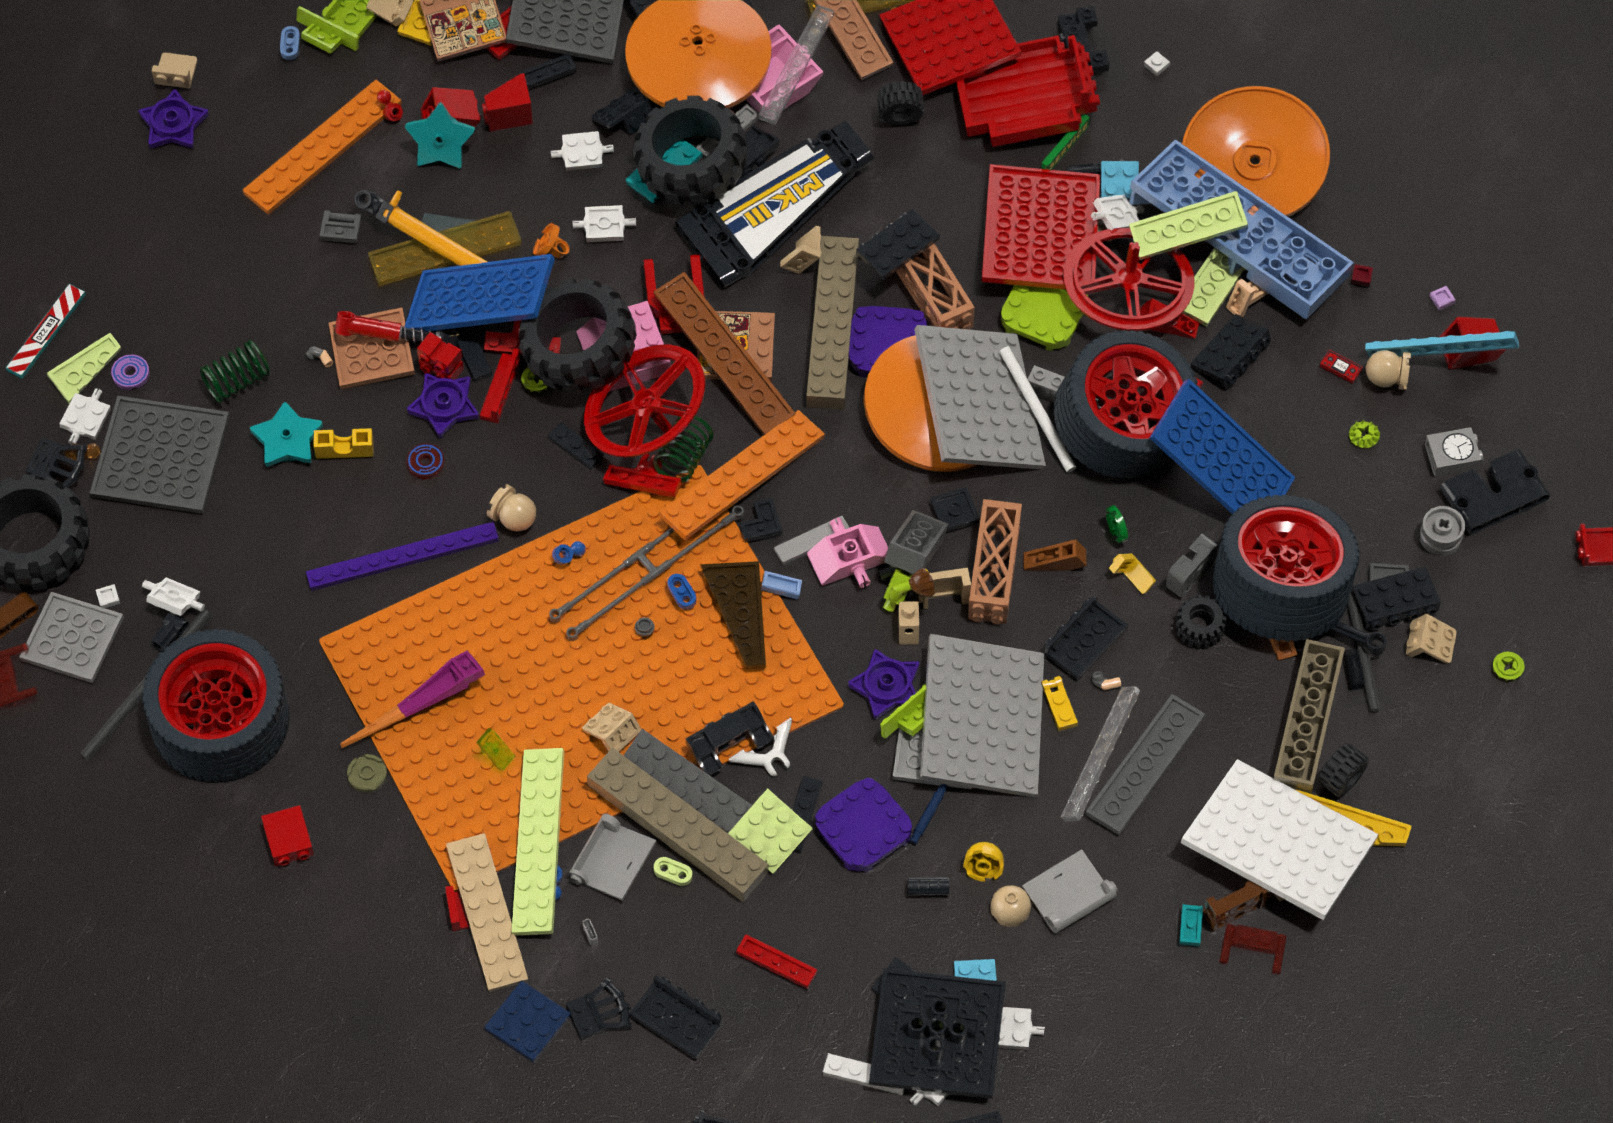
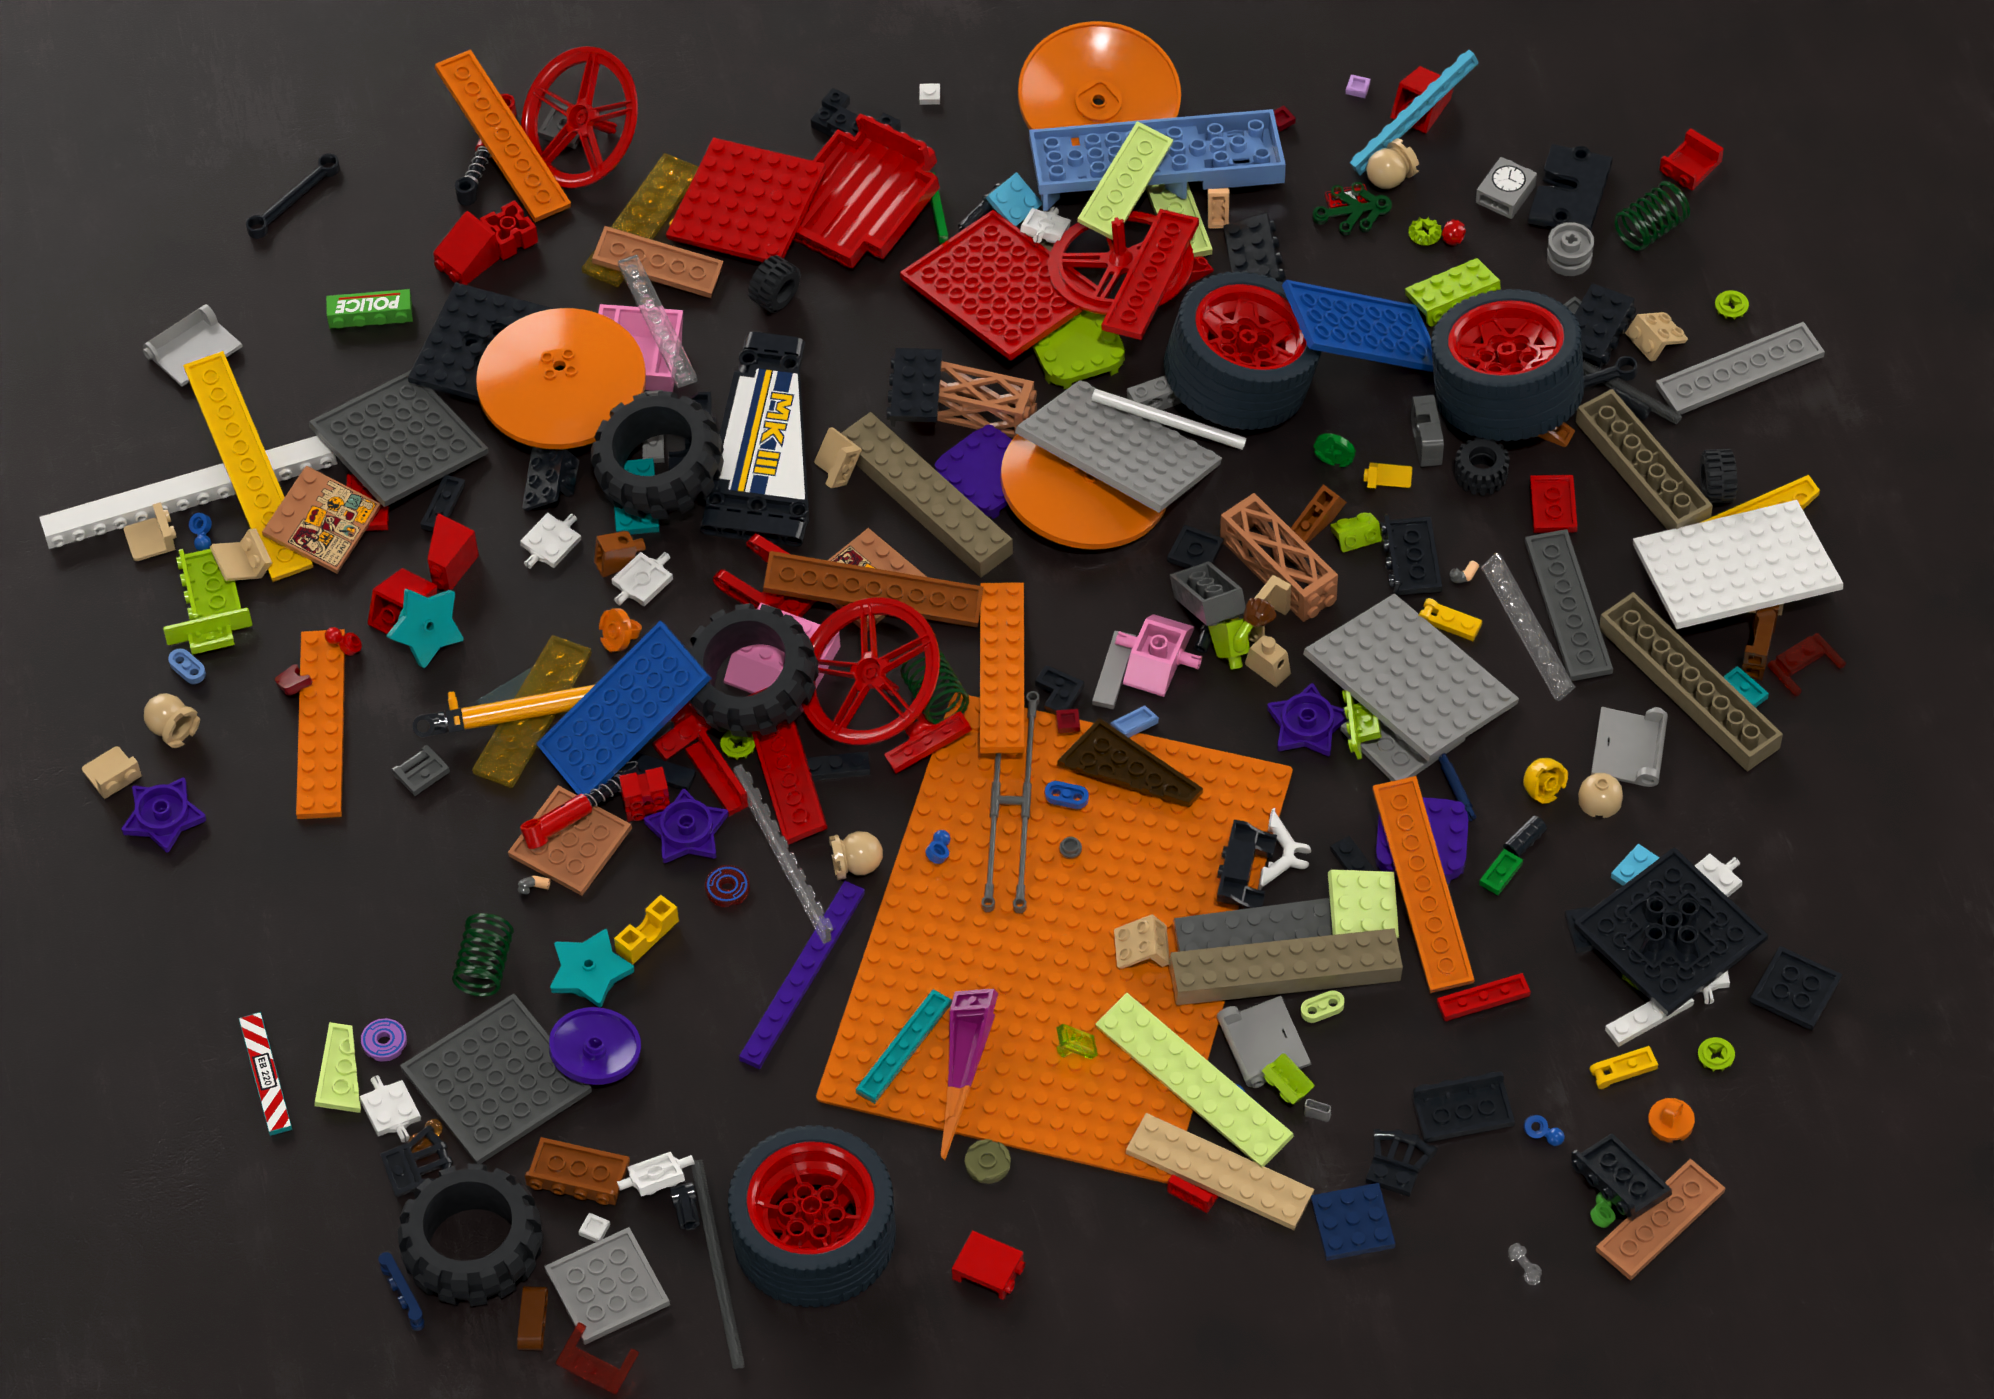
camera: 45 degrees left, 5 degrees down
none -> tan tile [144,693,200,748]
none -> dark red piece [275,664,313,695]
none -> dark orange bracket [525,1137,630,1205]
none -> dark purple dish [549,1007,641,1085]
none -> dark orange torso [594,531,646,578]
none -> clear plate [733,765,833,944]
none -> red plate [748,688,828,845]
none -> teal tile [856,989,952,1104]
none -> dark red plate [1056,709,1080,734]
none -> red plate [1101,209,1199,340]
none -> lime bracket [1261,1053,1315,1104]
none -> dark green plant [1312,182,1392,236]
none -> lime bracket [1330,513,1382,552]
none -> orange plate [1373,776,1474,993]
none -> lime bracket [1405,258,1501,327]
none -> red piece [1442,220,1466,246]
none -> green plate [1479,849,1523,895]
none -> blue plate [1524,1115,1565,1146]
none -> red plate [1530,475,1578,533]
none -> yellow plate [1589,1046,1658,1089]
none -> dark tan brick [1599,592,1783,772]
none -> dark green piece [1615,181,1690,251]
none -> light grey plate [1656,322,1825,415]

